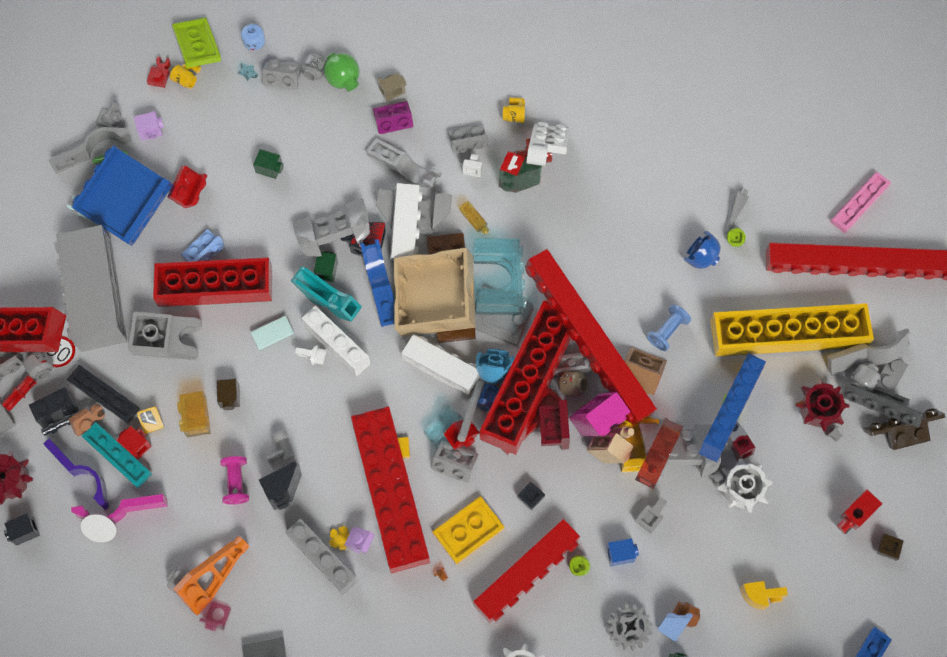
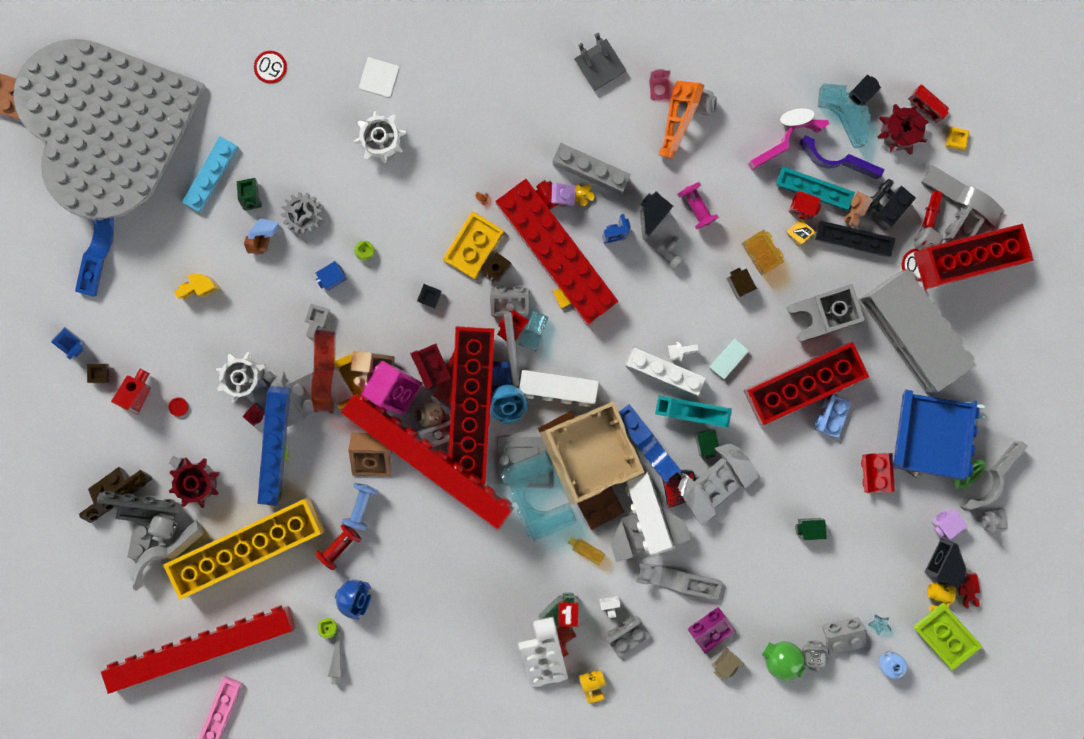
camera: 160 degrees right, 20 degrees up
red brick [473,519,580,623] -> none
none -> blue bracket [51,327,84,360]
none -> red piece [168,397,189,416]
none -> red hose [315,523,362,570]
none -> dark brown brick [482,251,512,283]
none -> red brick [536,180,559,210]
none -> blue bracket [602,214,631,244]
none -> clear light blue arch [818,84,870,148]
none -> black slope [925,538,967,588]

